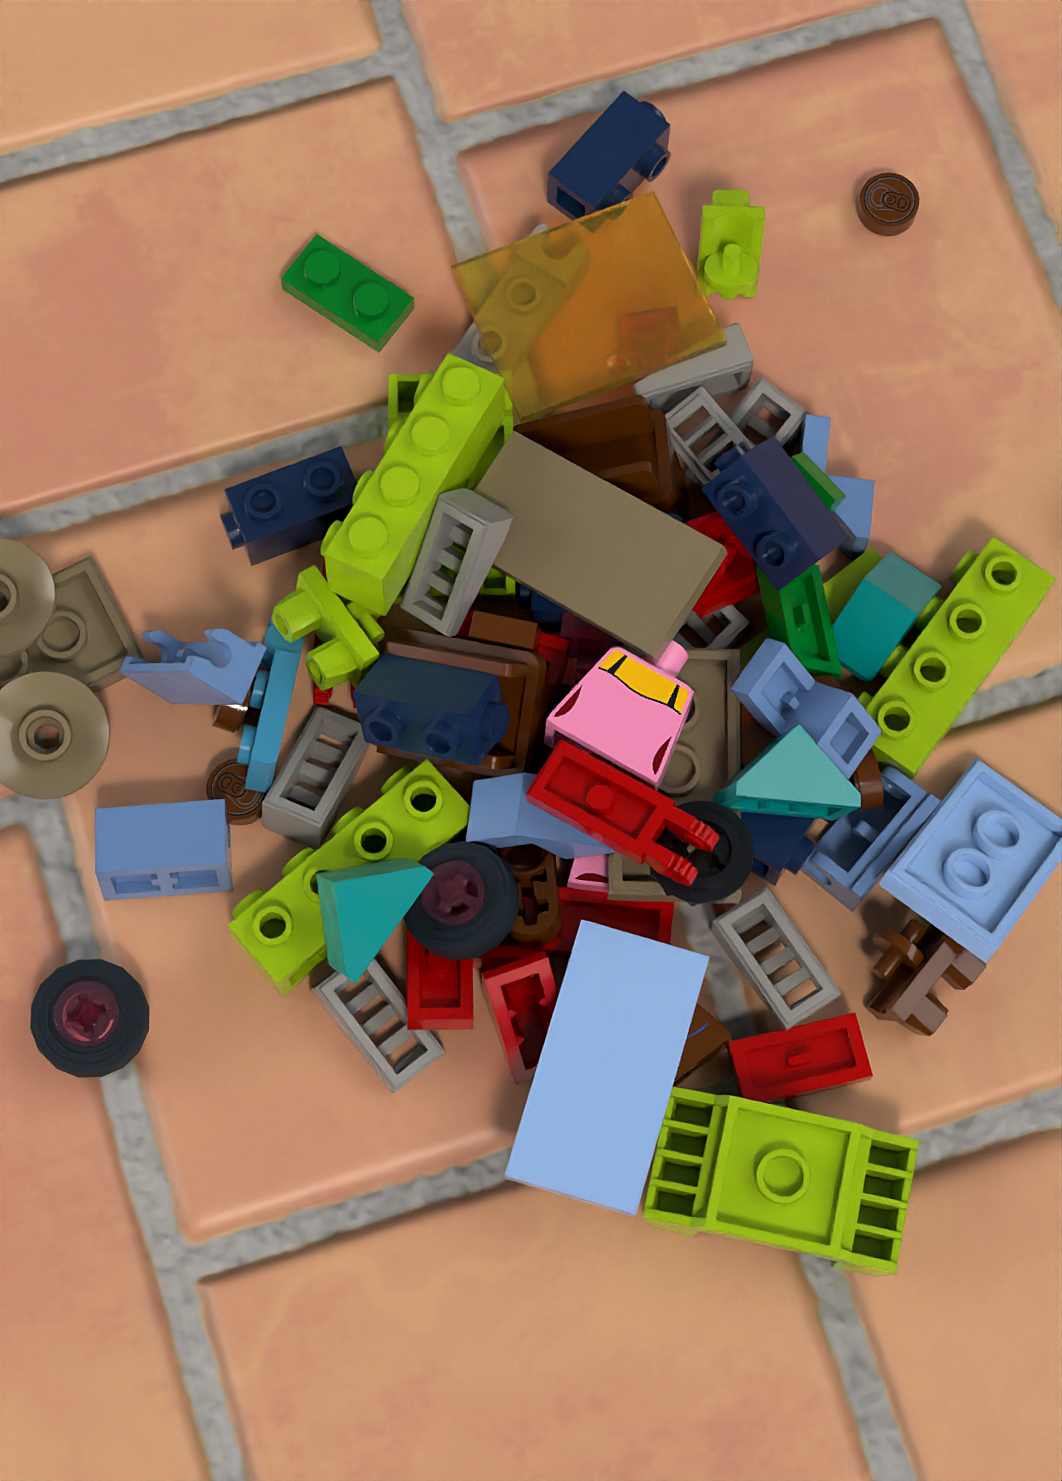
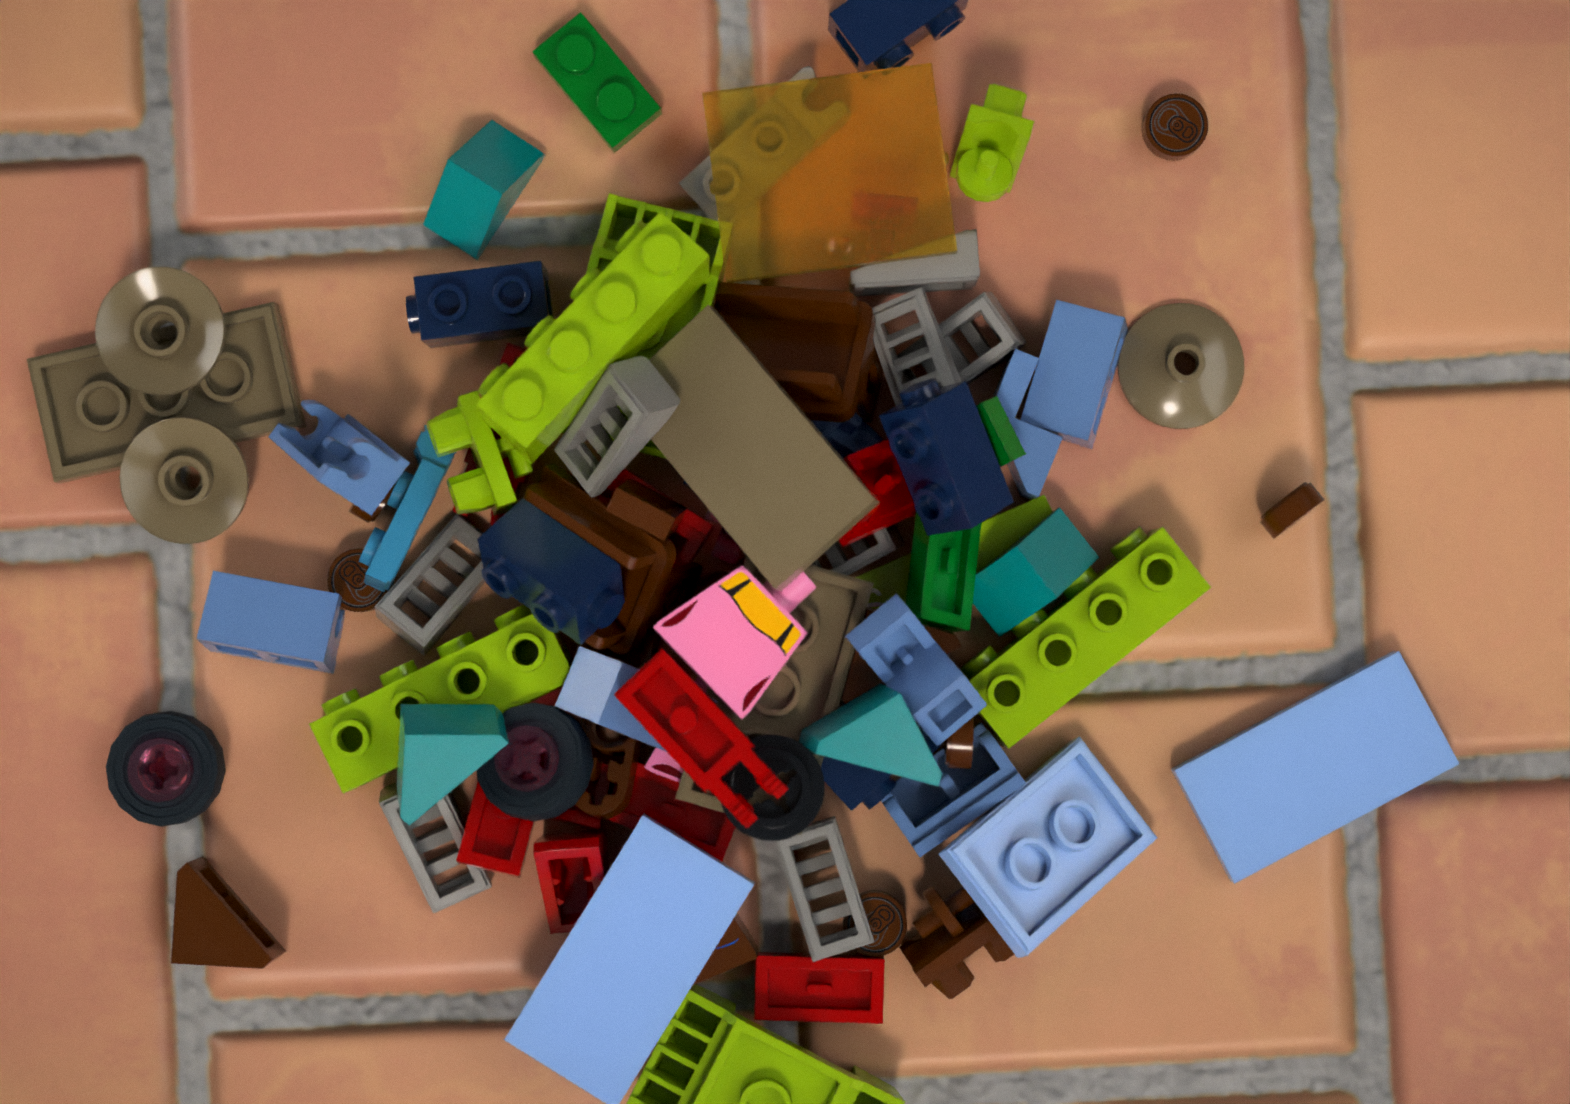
camera: 20 degrees right, 15 degrees up
none -> reddish brown slope [171,856,286,969]
none -> teal slope [423,120,545,260]
none -> reddish brown tile [843,890,907,957]
none -> medium blue hinge [1020,299,1128,449]
none -> dark tan dish [1117,303,1244,429]

